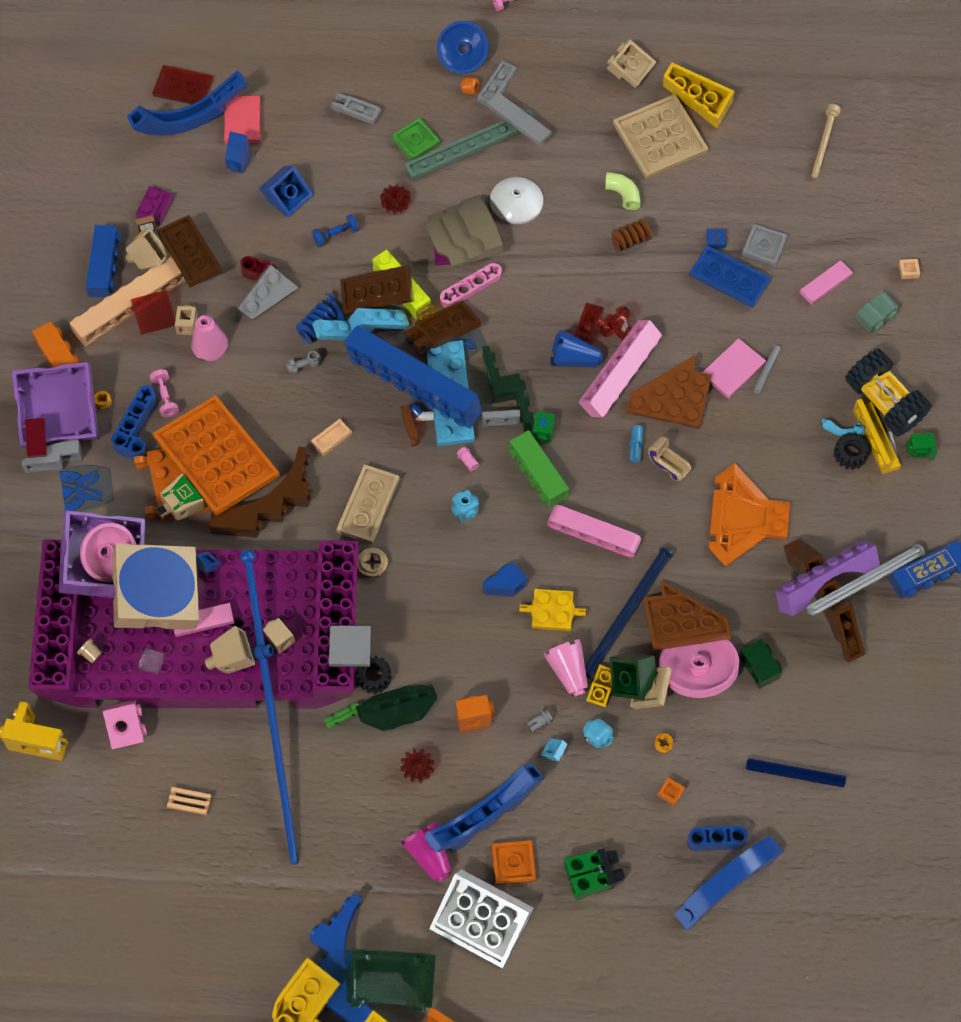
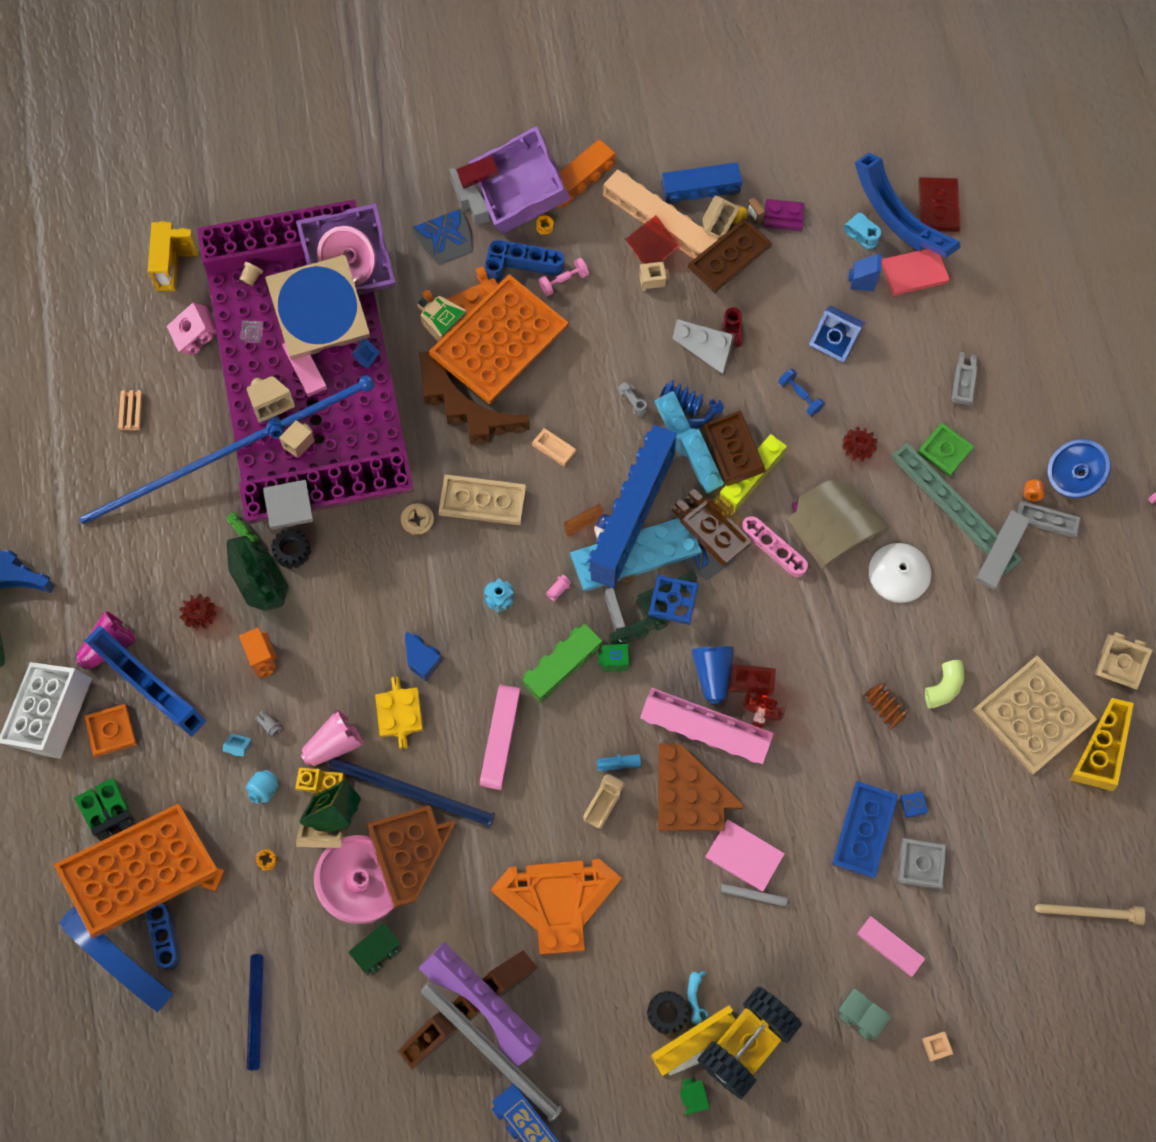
camera: 75 degrees right, 5 degrees up
bright pink cone [191,315,228,362] -> none
none -> orange plate [54,803,219,939]
none -> blue piece [648,575,699,625]
none -> medium azure piece [844,212,881,250]

